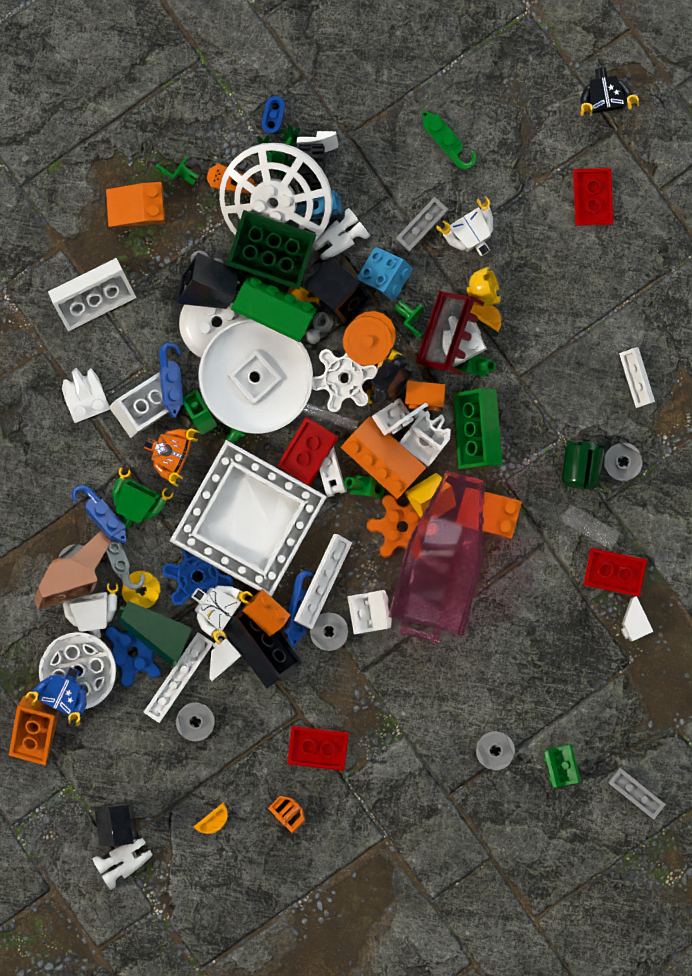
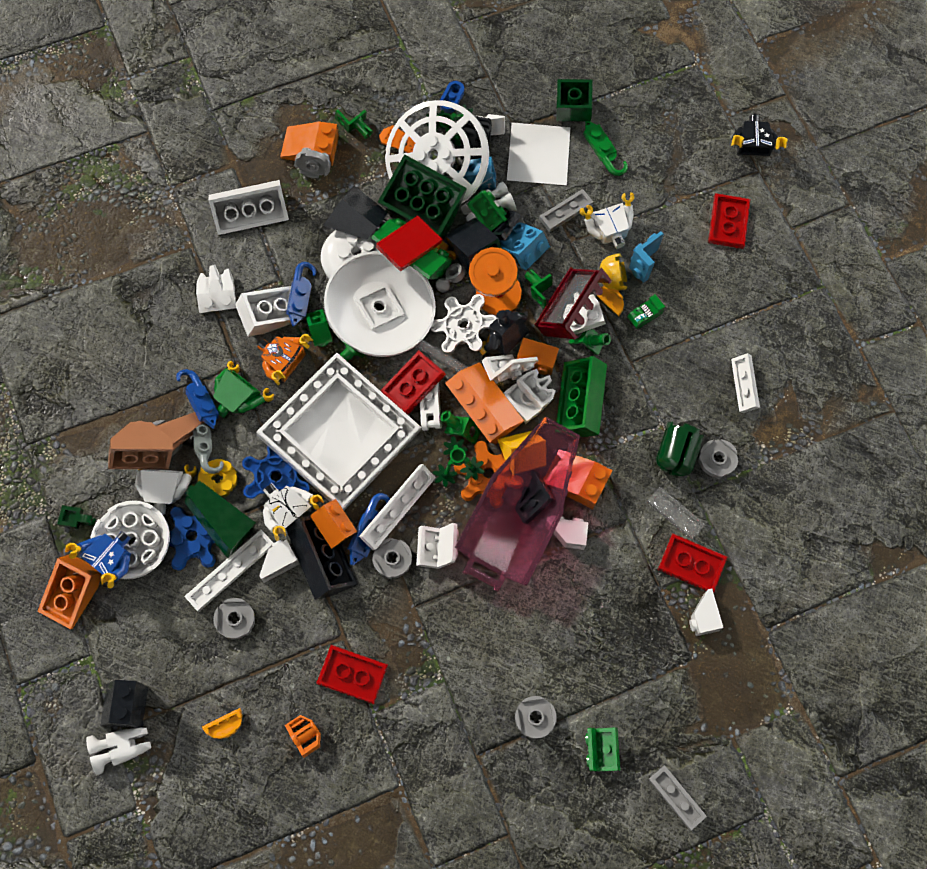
camera: 10 degrees right, 15 degrees down
none -> dark green plate [57,505,97,529]
none -> light grey plate [294,147,331,178]
none -> red tile [376,216,442,272]
none -> dark green plant [432,436,485,488]
none -> green bracket [466,190,507,231]
none -> black wing [491,211,521,240]
none -> white sticker [507,123,570,185]
none -> black wing [515,470,555,525]
none -> slope [547,516,588,550]
none -> dark green brick [556,79,593,121]
none -> green leg [627,294,665,329]
none -> dark azure bracket [629,231,664,283]

